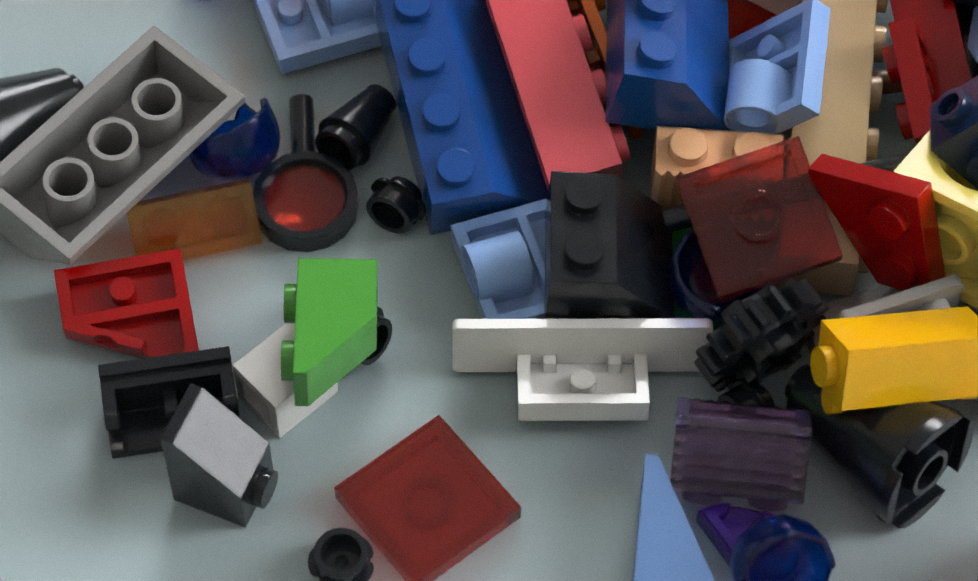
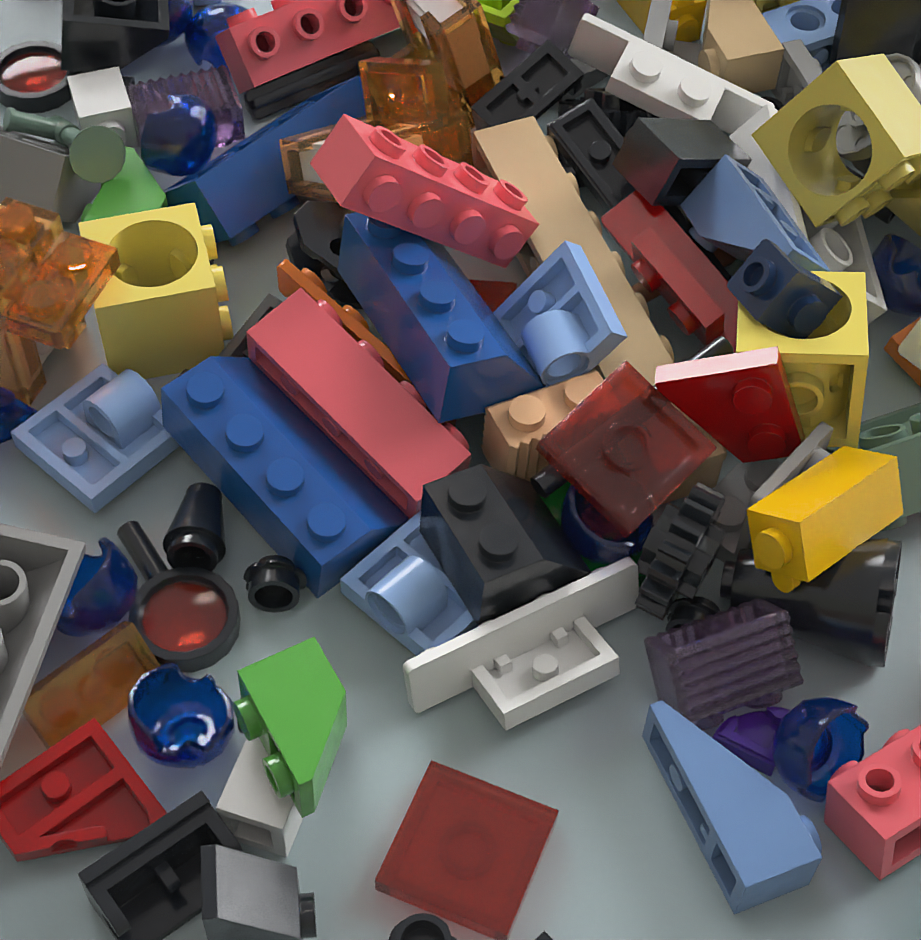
camera: 30 degrees left, 5 degrees down
none -> clear blue hair [128,663,235,769]

